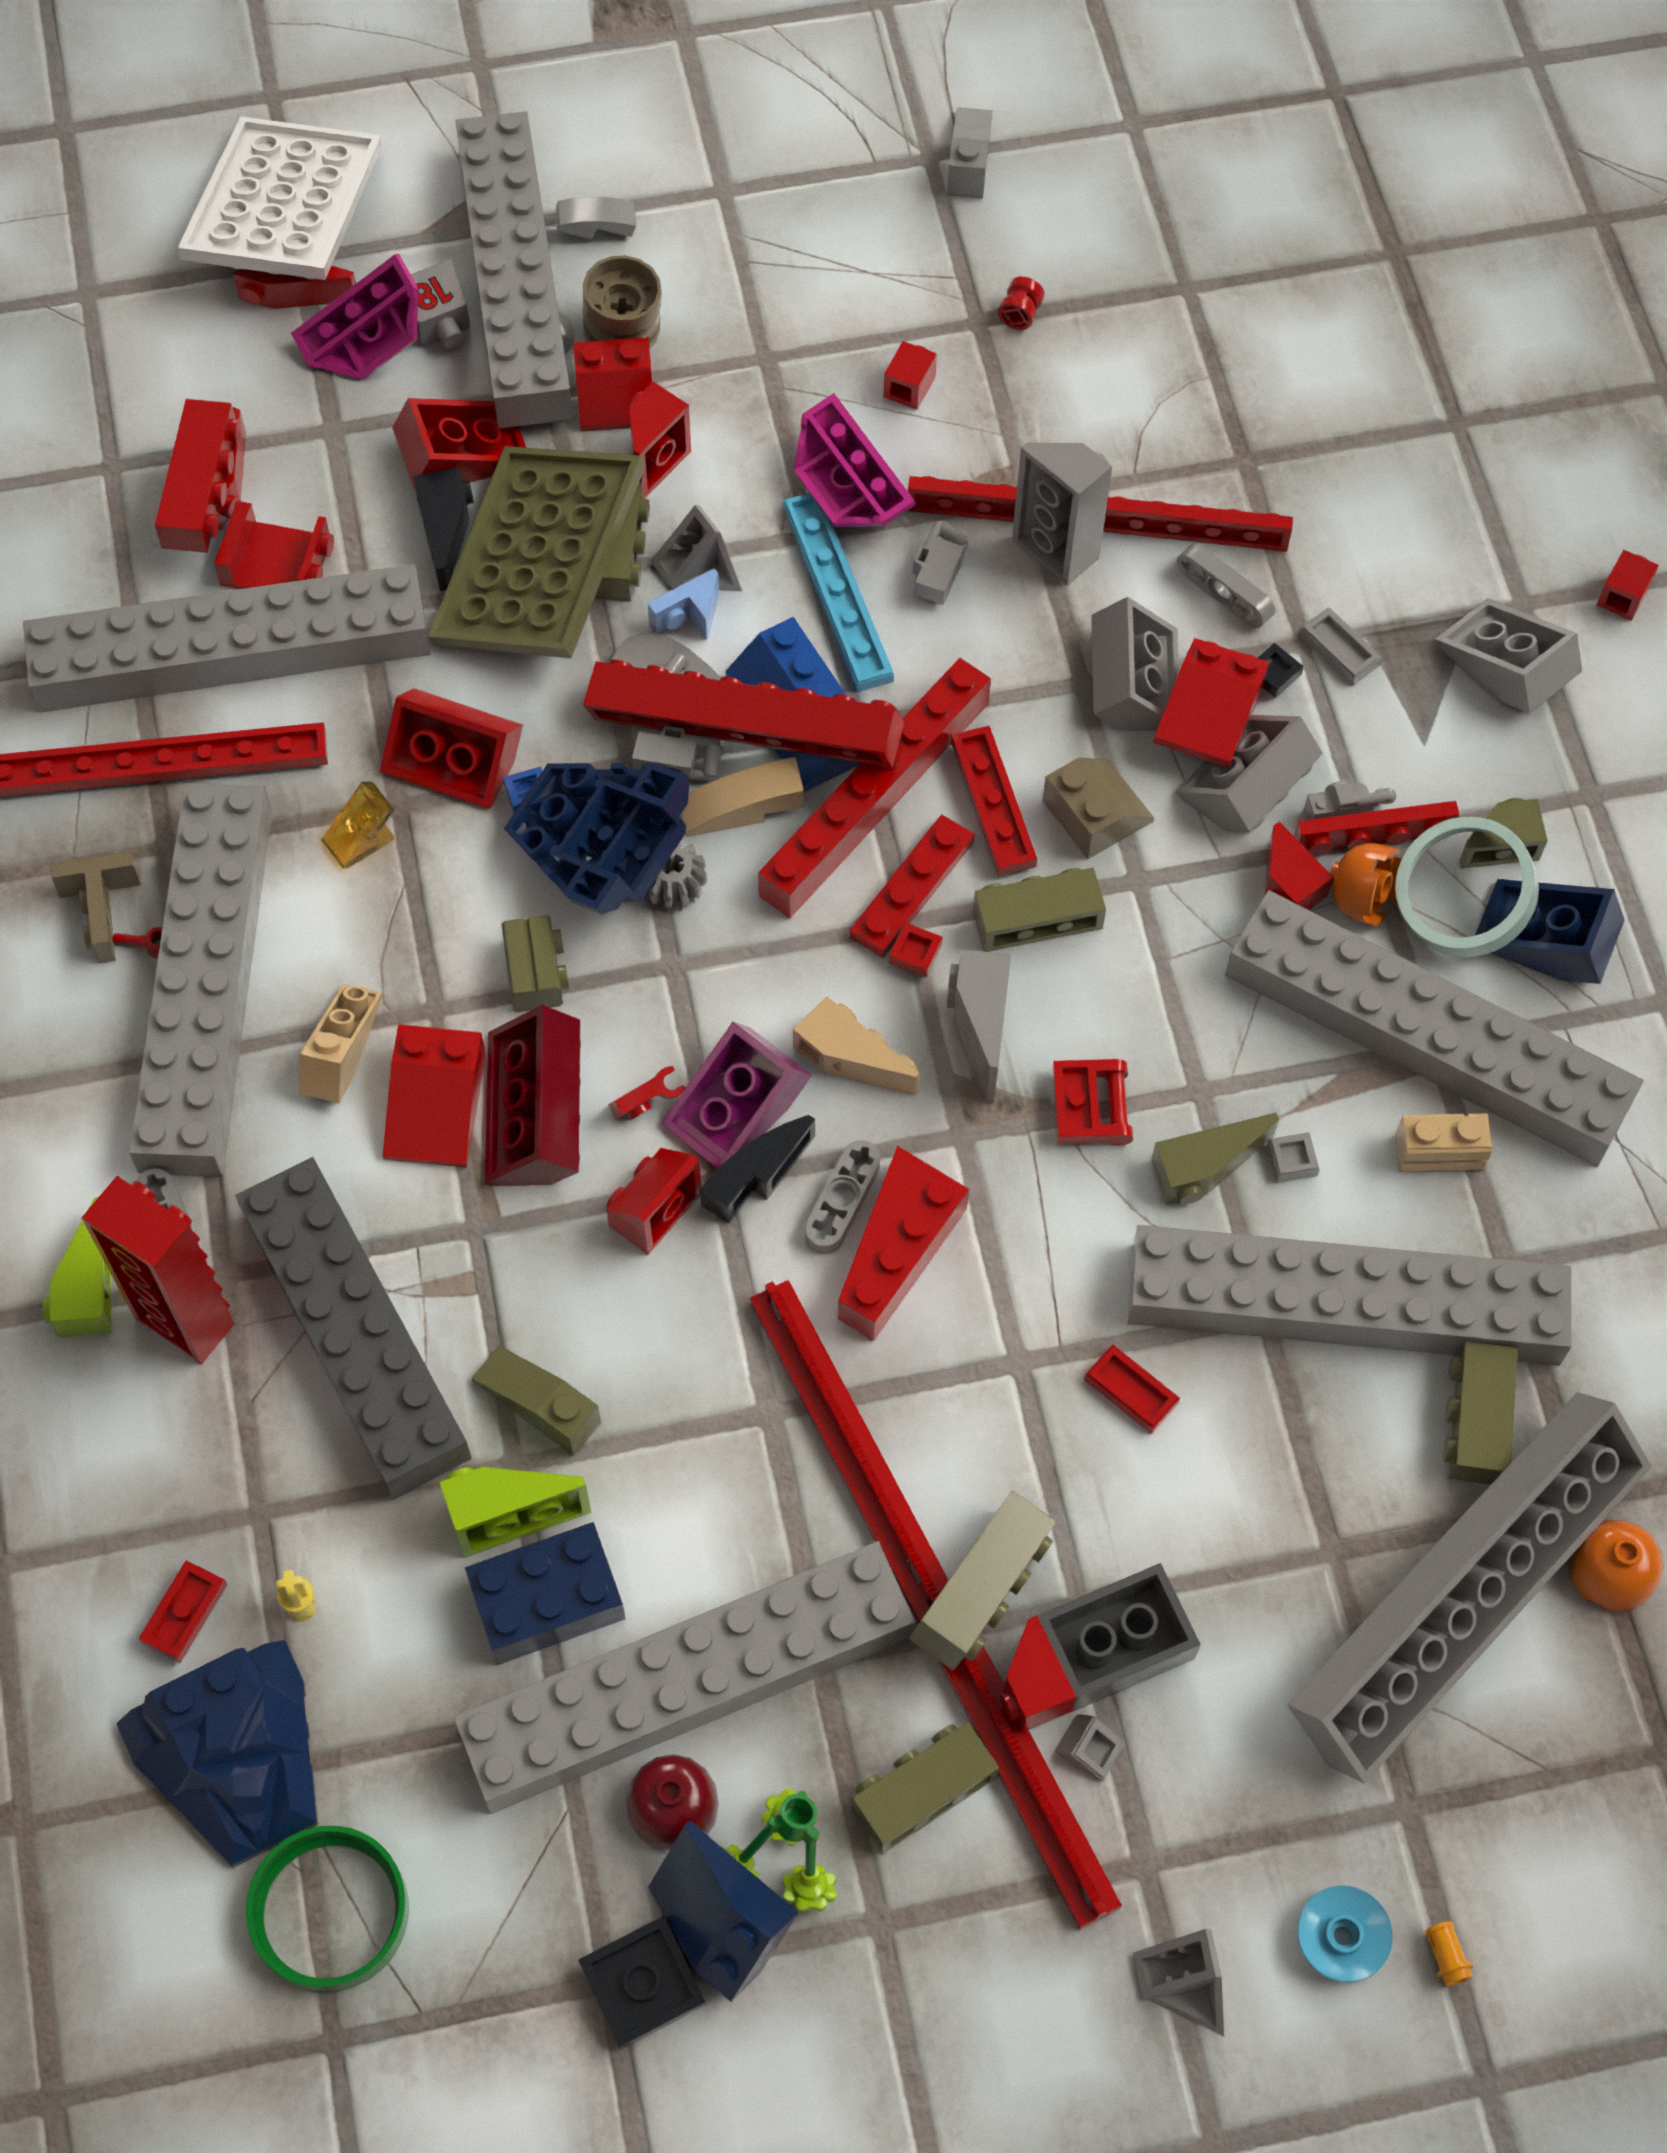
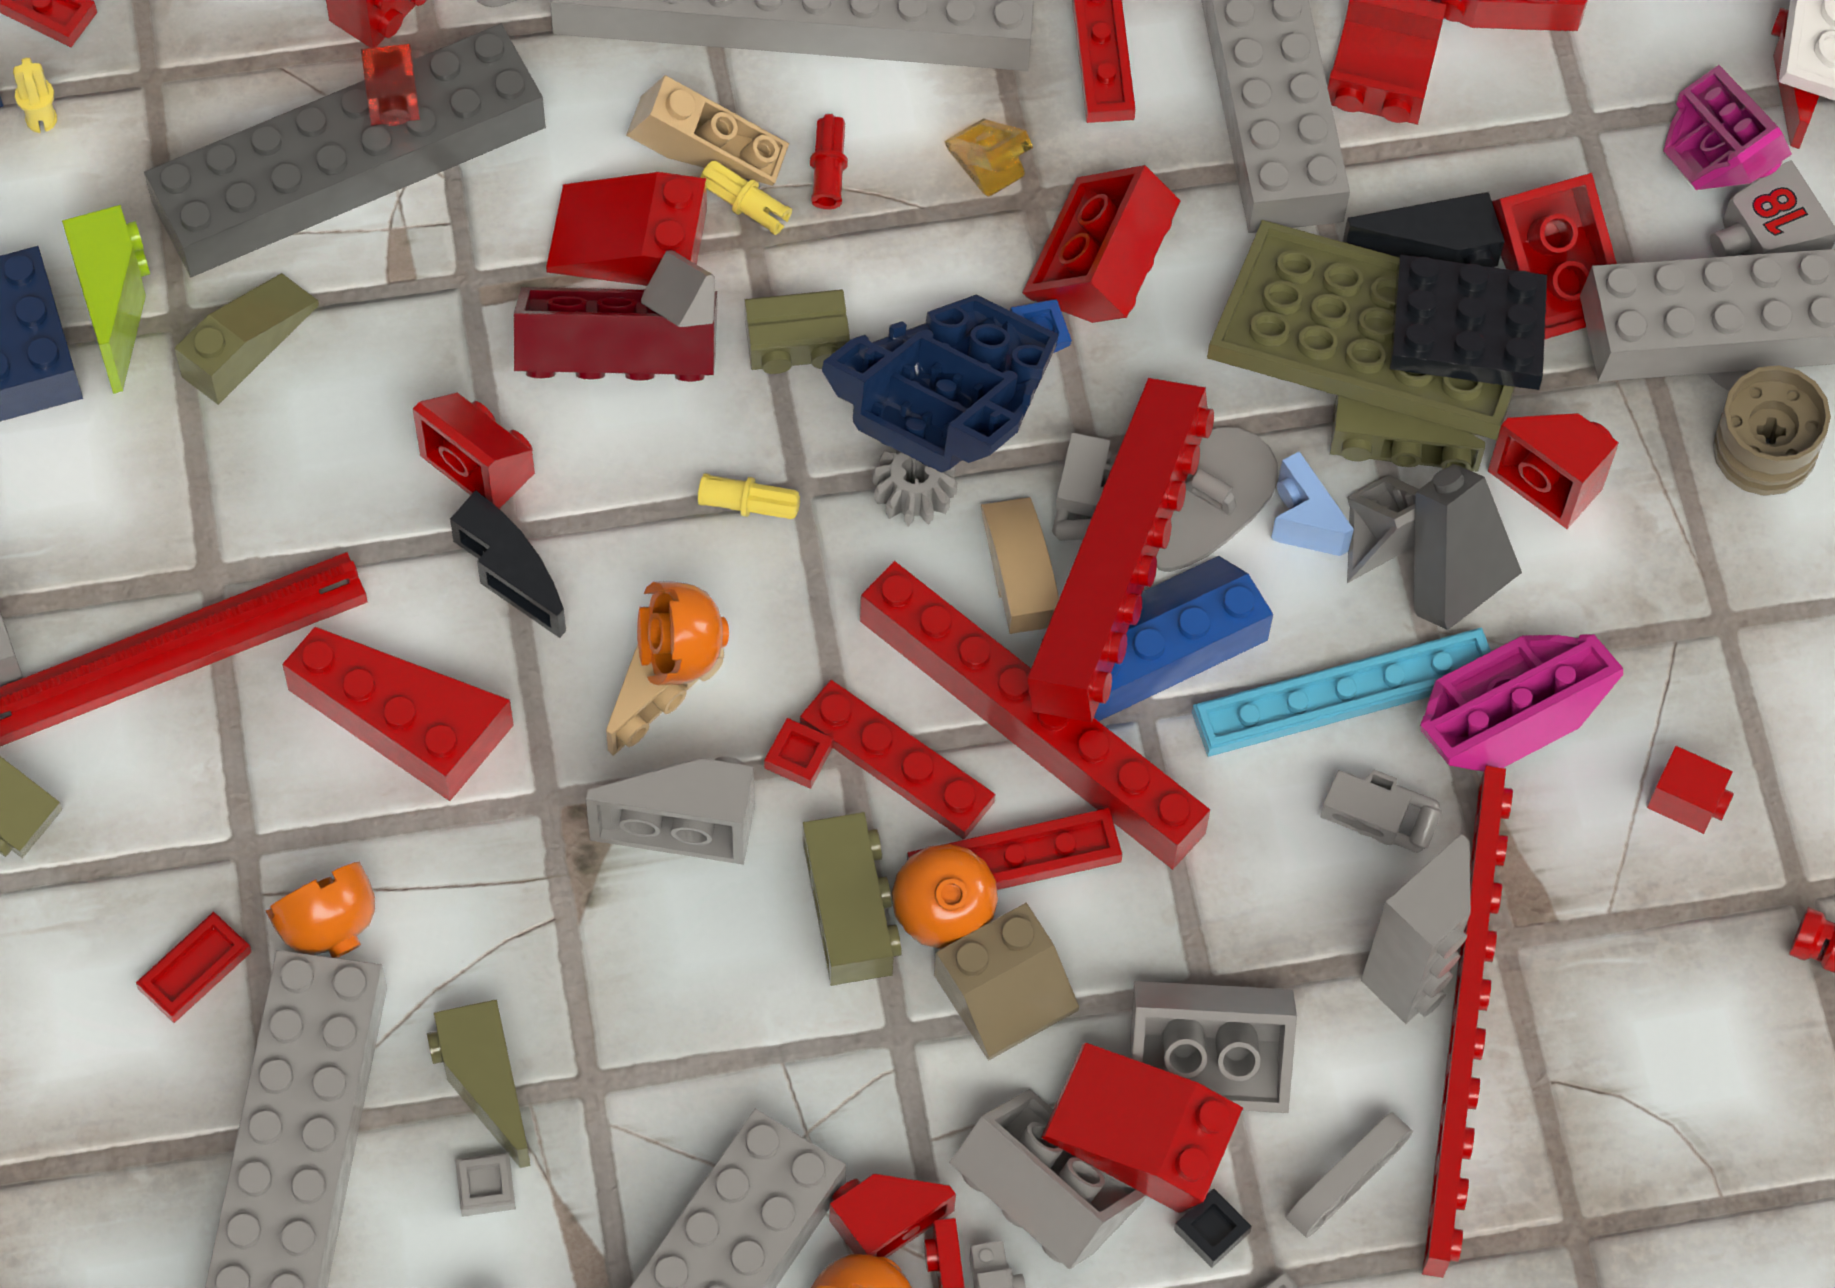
camera: 90 degrees right, 0 degrees up
red slope [573,337,652,432] -> none
red plate [608,1066,685,1121] -> none
magenta slope [661,1021,812,1169] -> none
light grey beam [805,1140,880,1254] -> none
red plate [1052,1059,1133,1145] -> none
none -> orange cylinder [266,862,375,958]
none -> clear red brick [361,44,420,126]
none -> orange cylinder [637,581,729,685]
none -> light grey slope [641,251,715,327]
none -> light yellow axle [698,473,800,519]
none -> light yellow axle [700,161,792,235]
none -> red axle [810,114,848,210]
none -> orange cylinder [891,844,998,950]
none -> black plate [1390,254,1547,390]
none -> dark grey slope [1414,464,1522,630]

